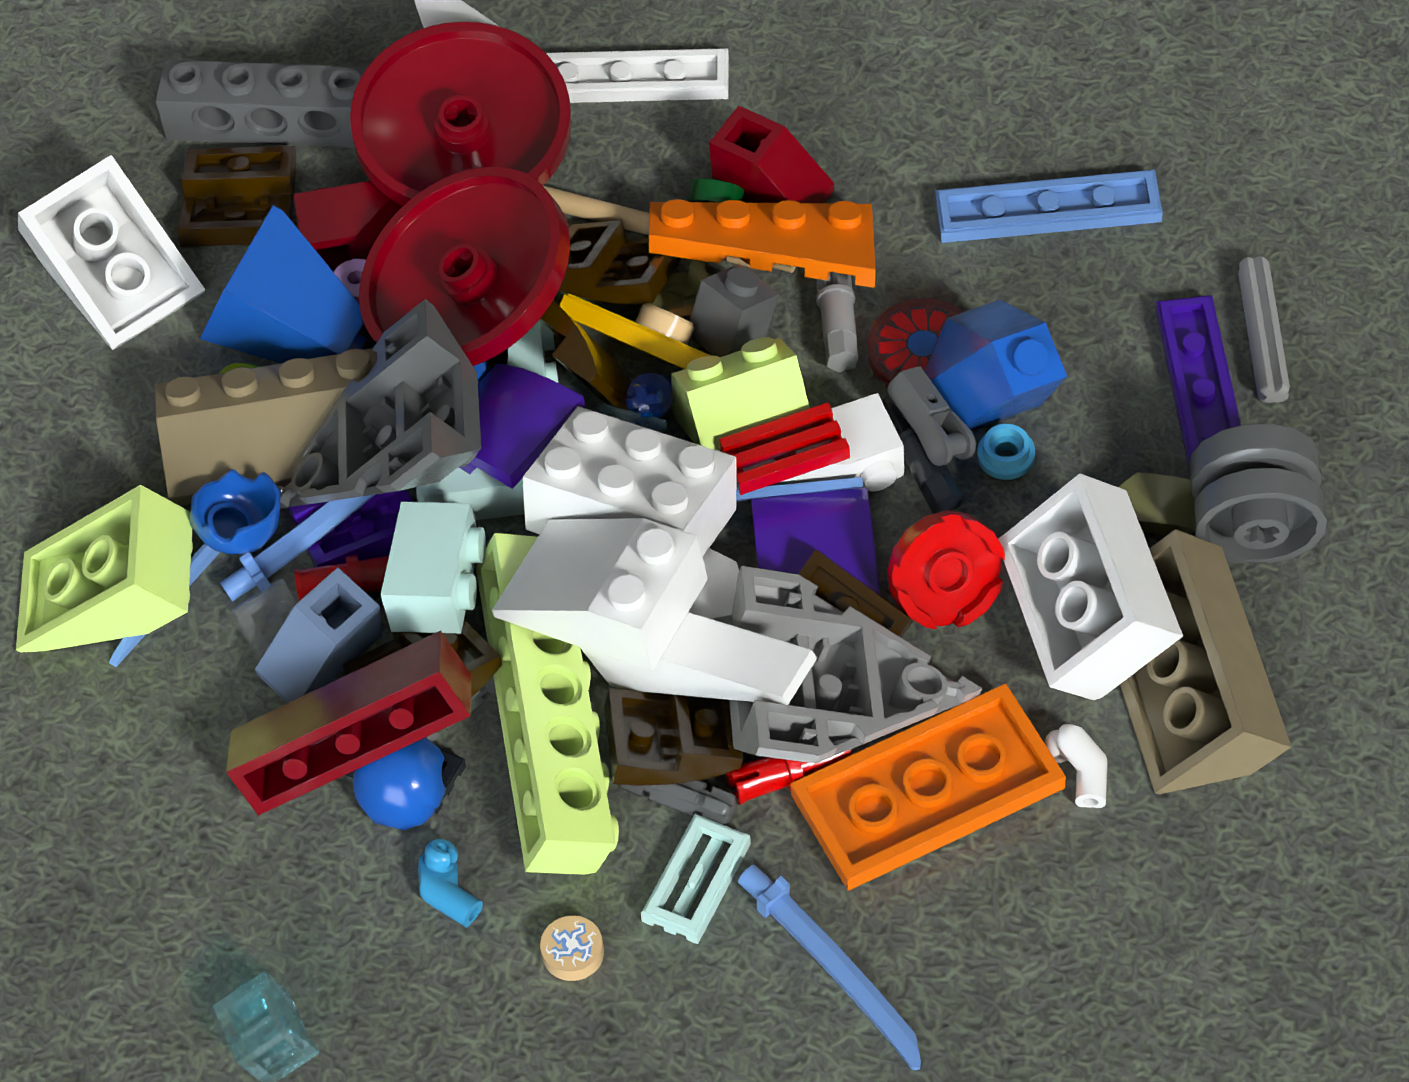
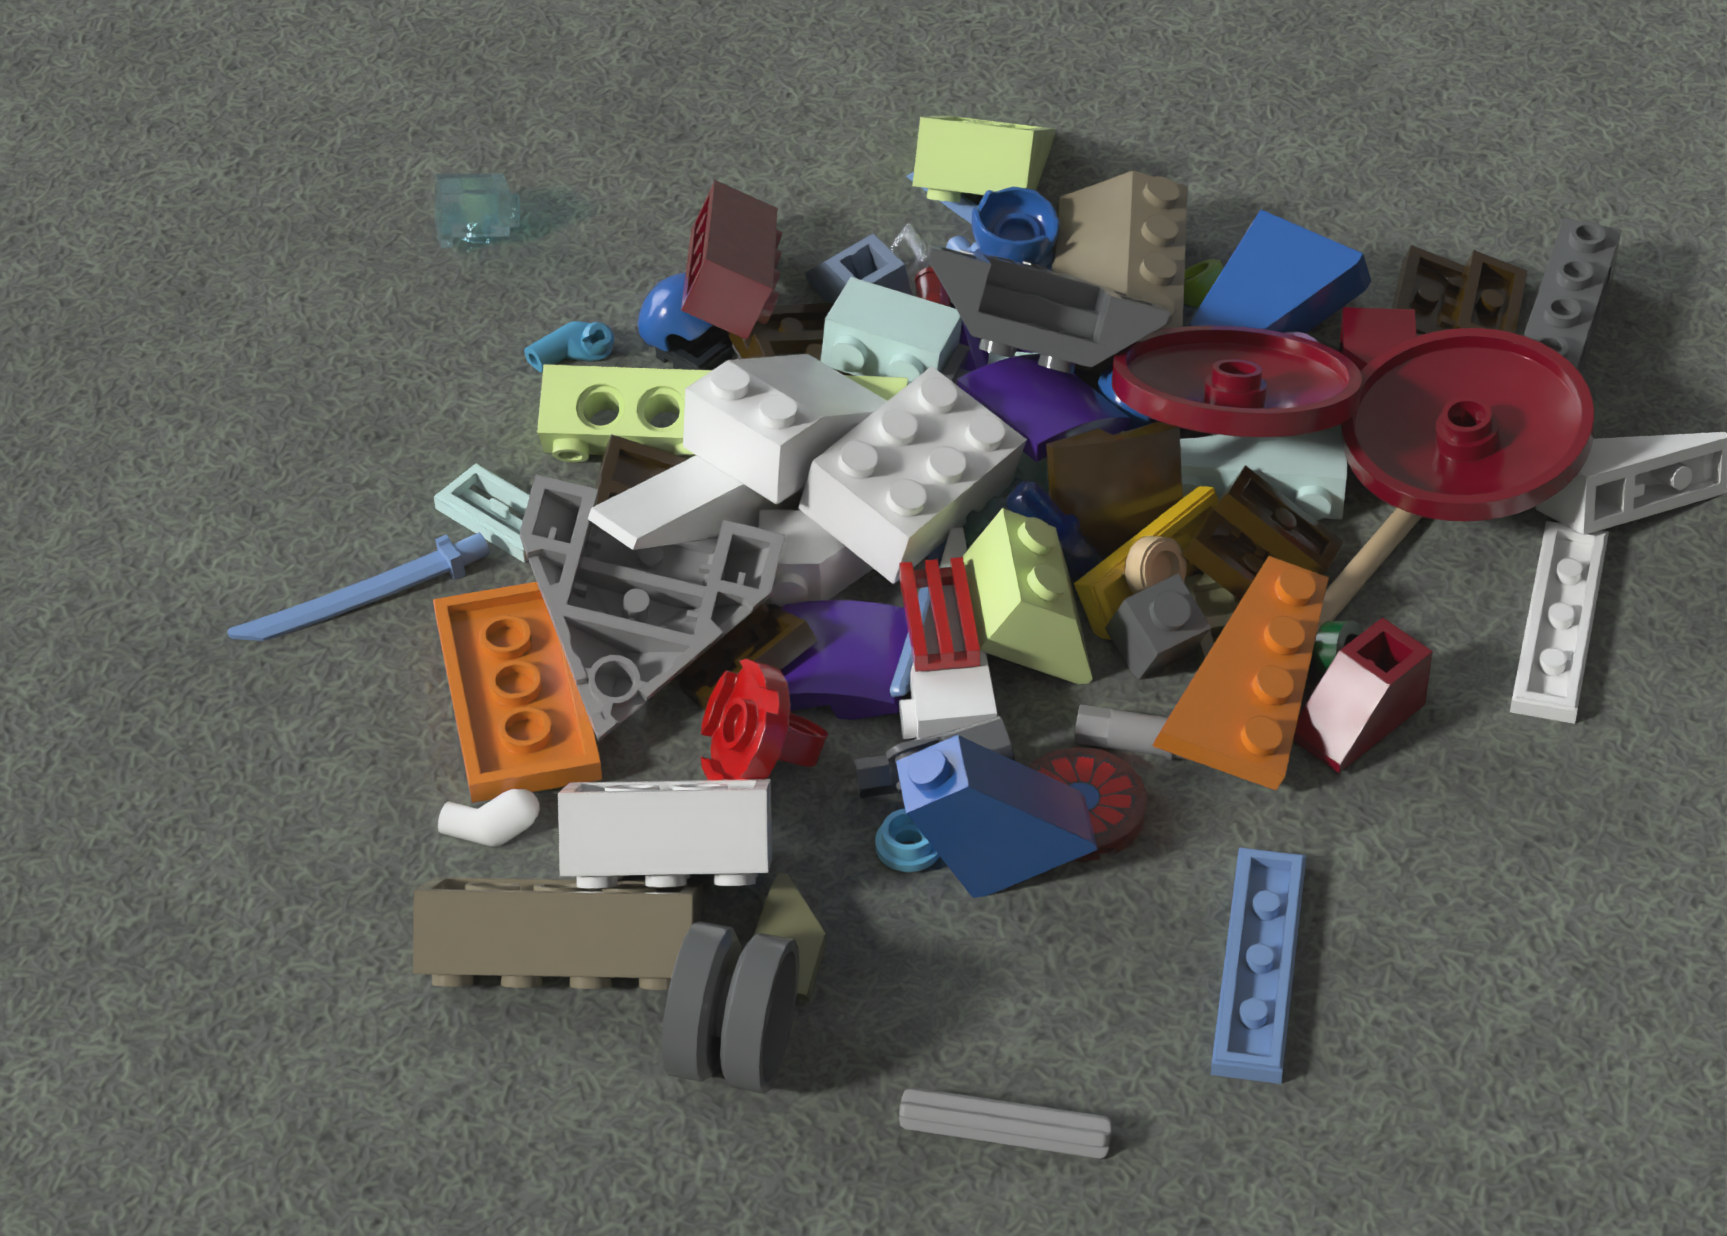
camera: 100 degrees right, 10 degrees down
white slope [18,155,205,350] -> none
tan tile [540,916,604,981] -> none
dark purple tile [1155,295,1241,472] -> none

